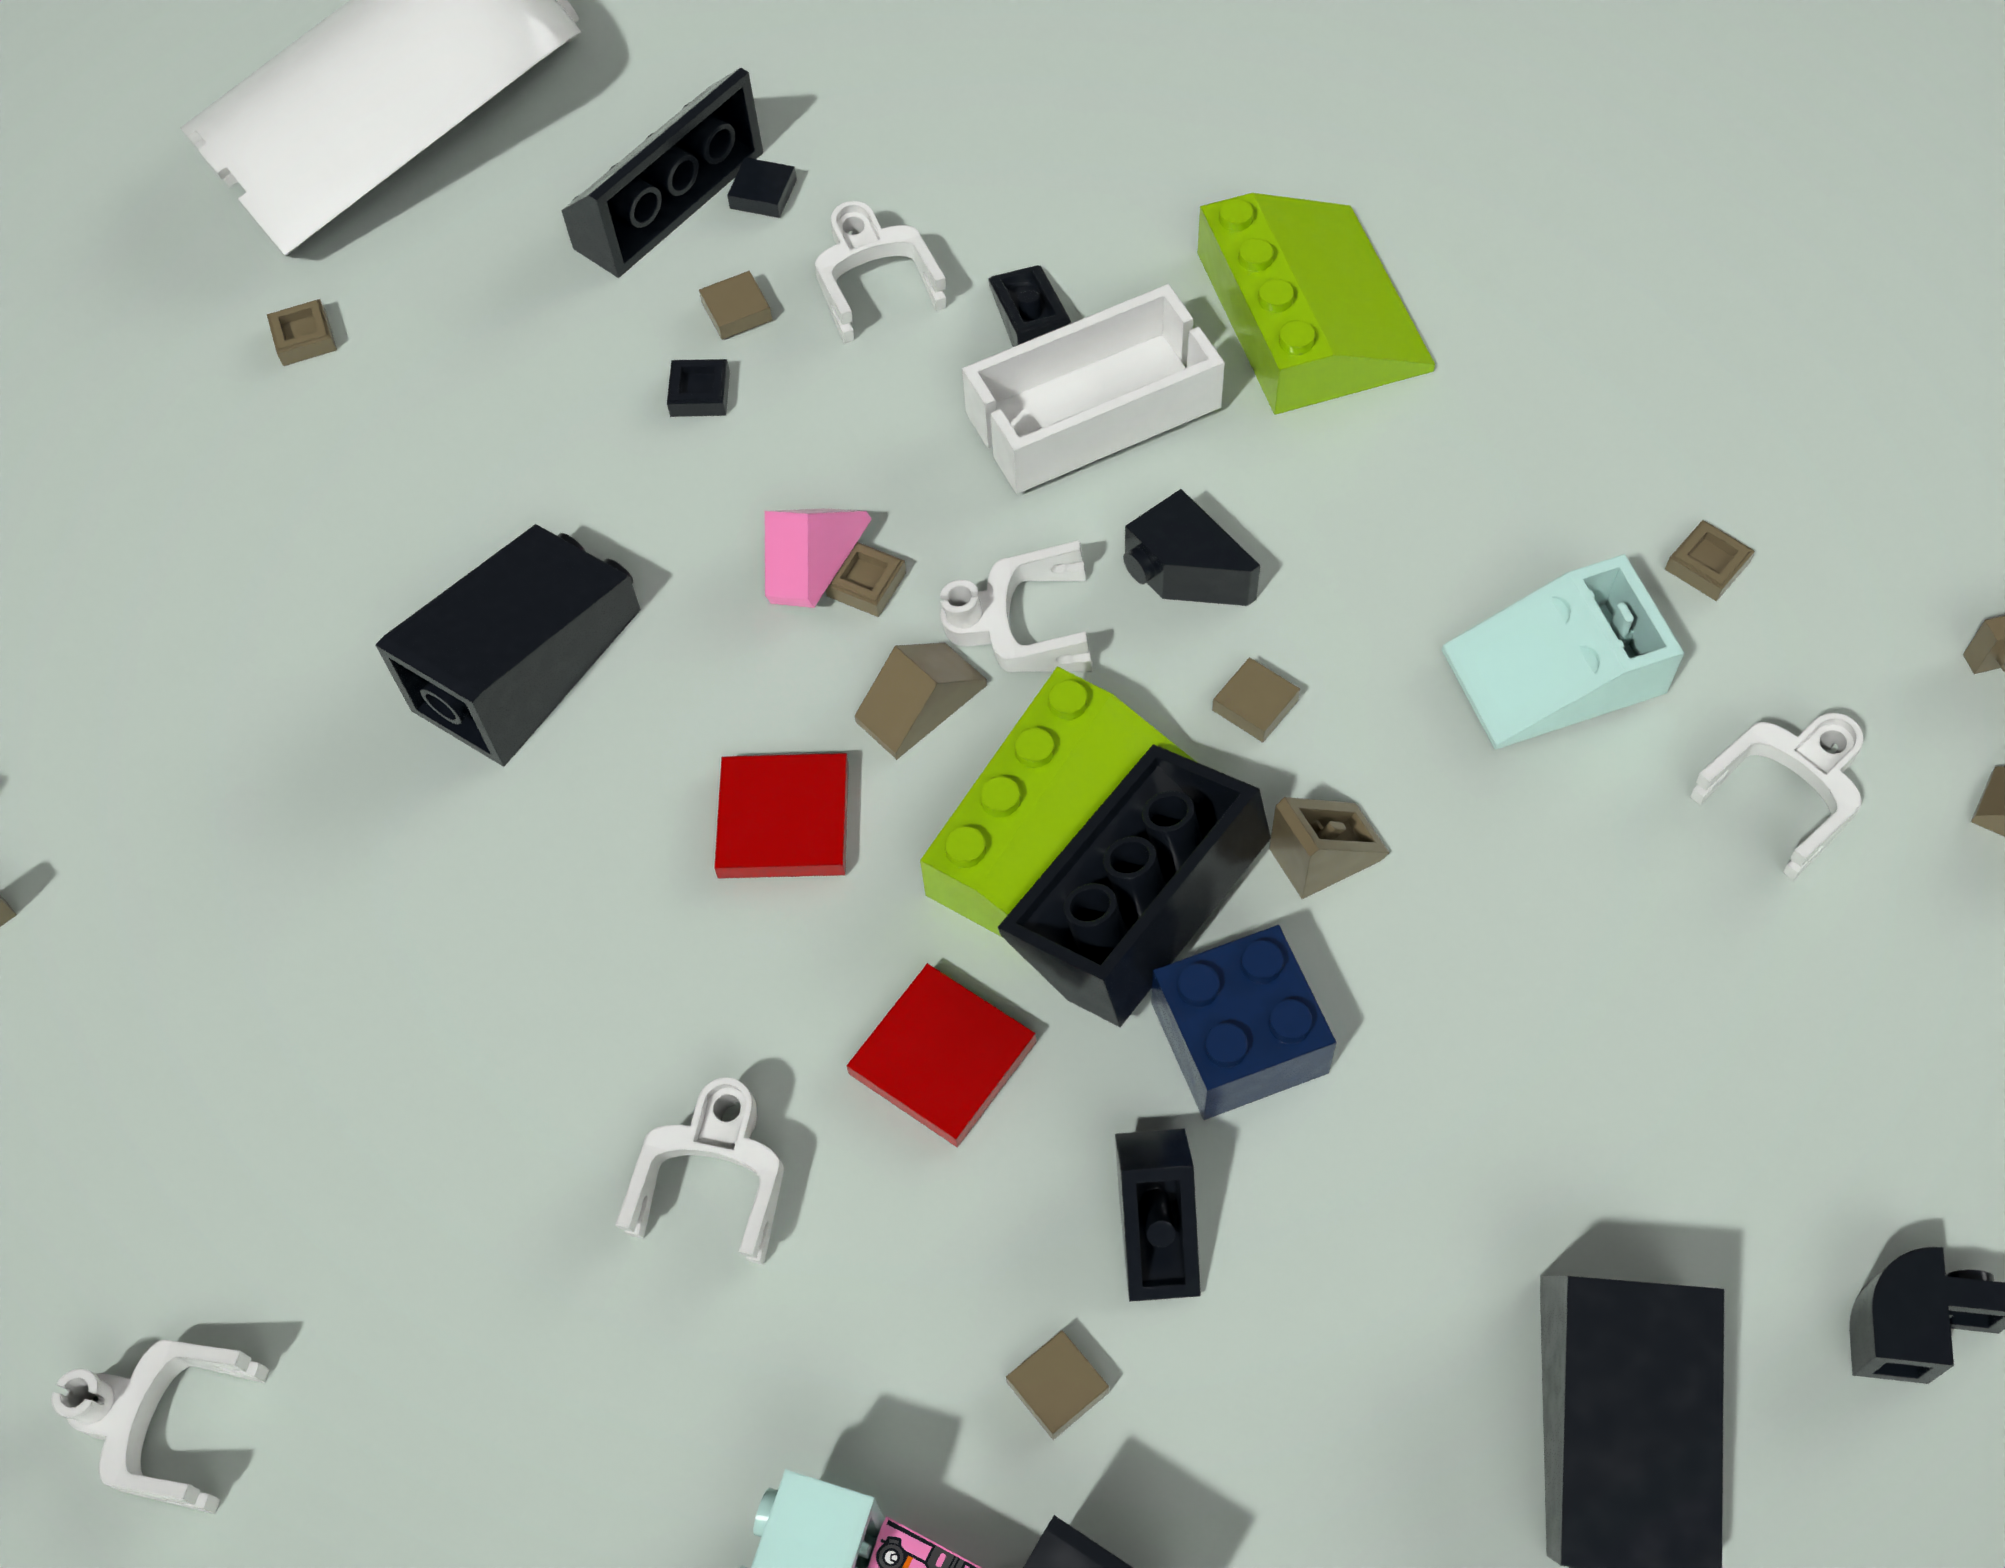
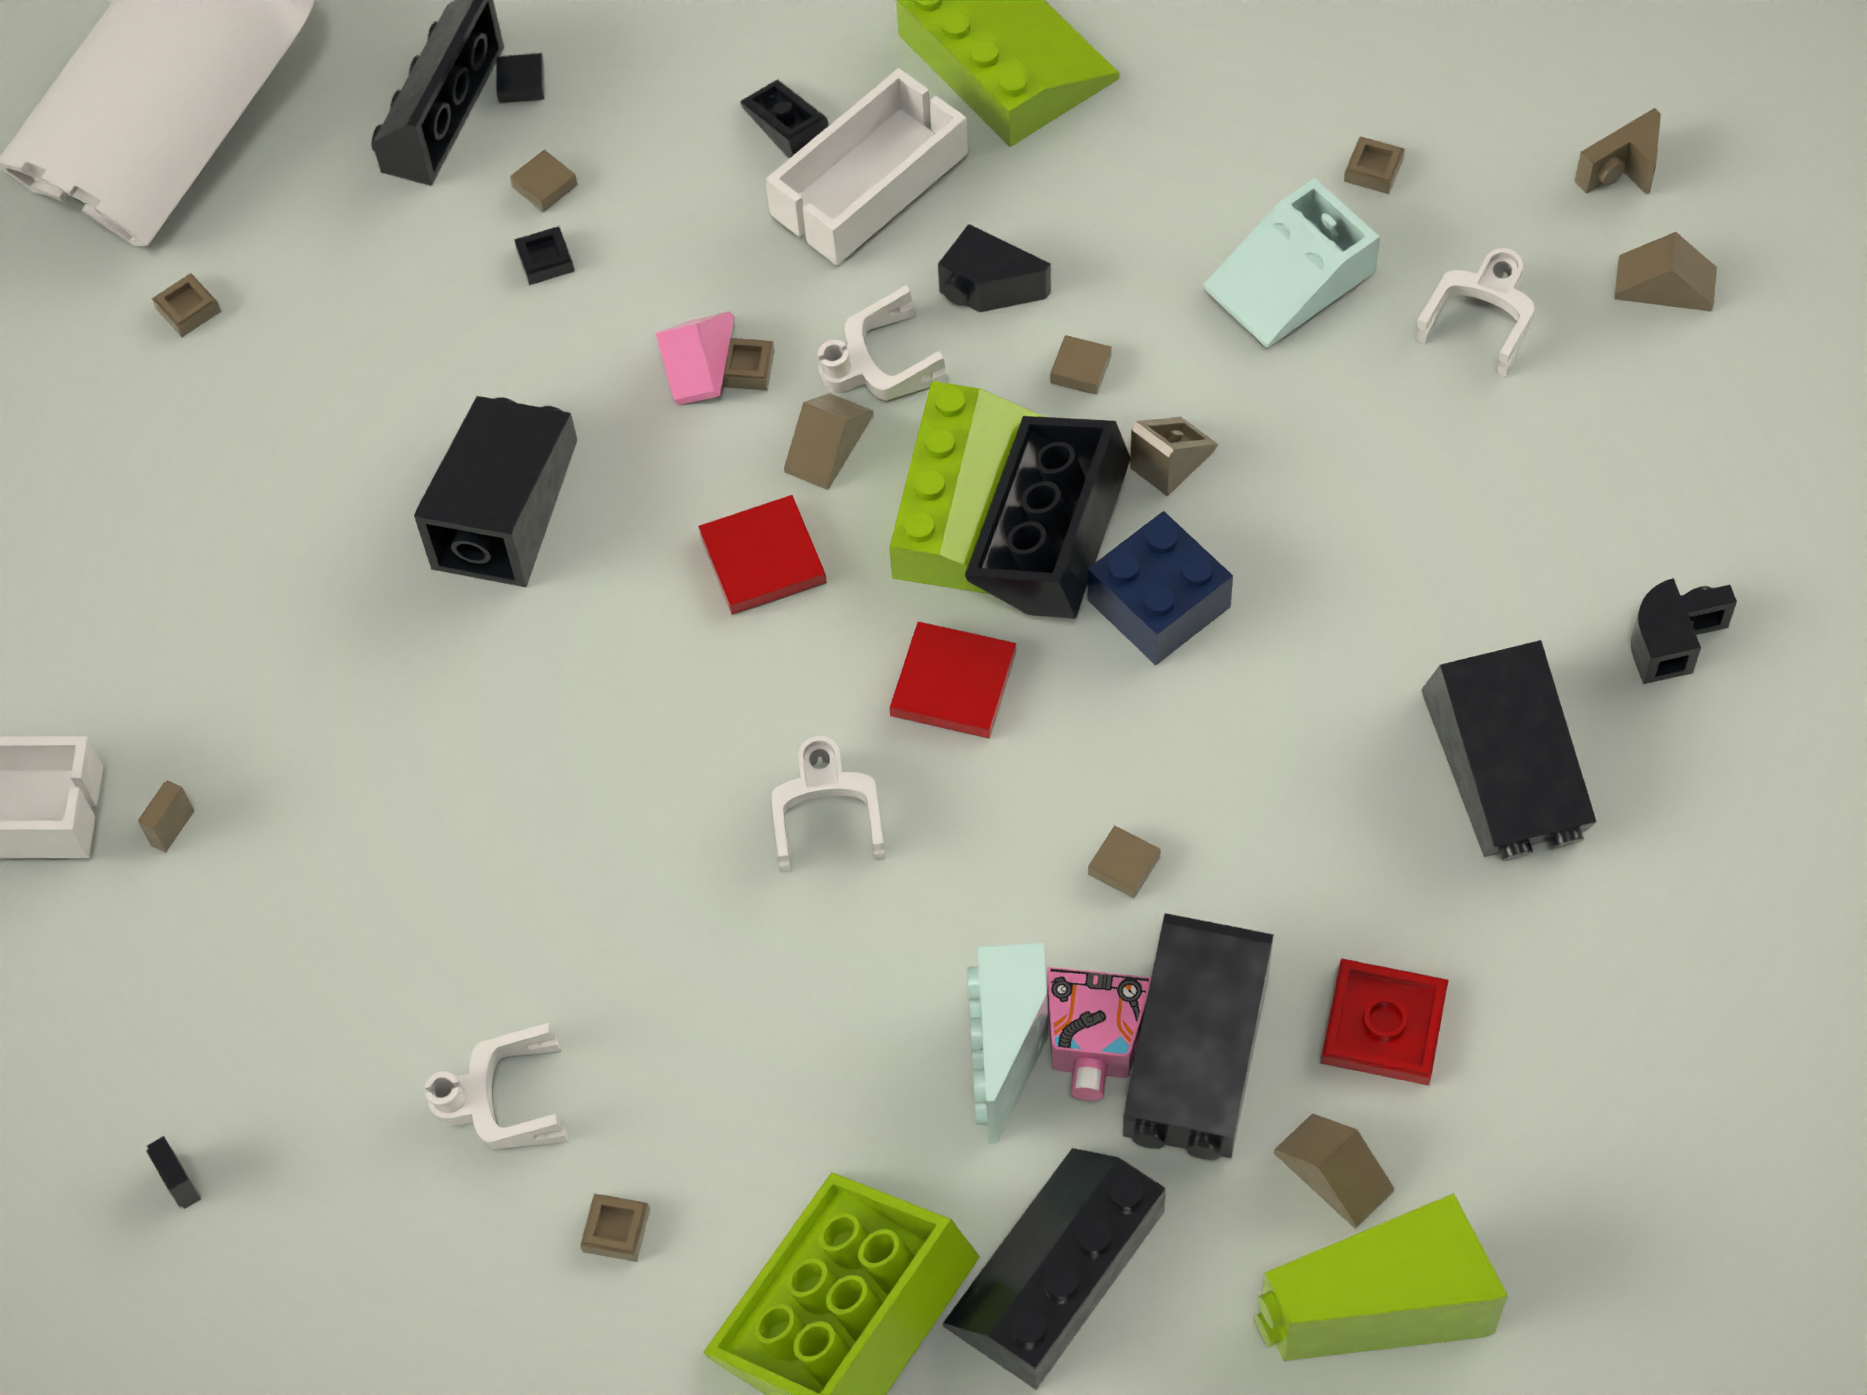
camera: 20 degrees left, 0 degrees up
white piece [815,201,946,344] -> none
black slope [1115,1128,1201,1302] -> none

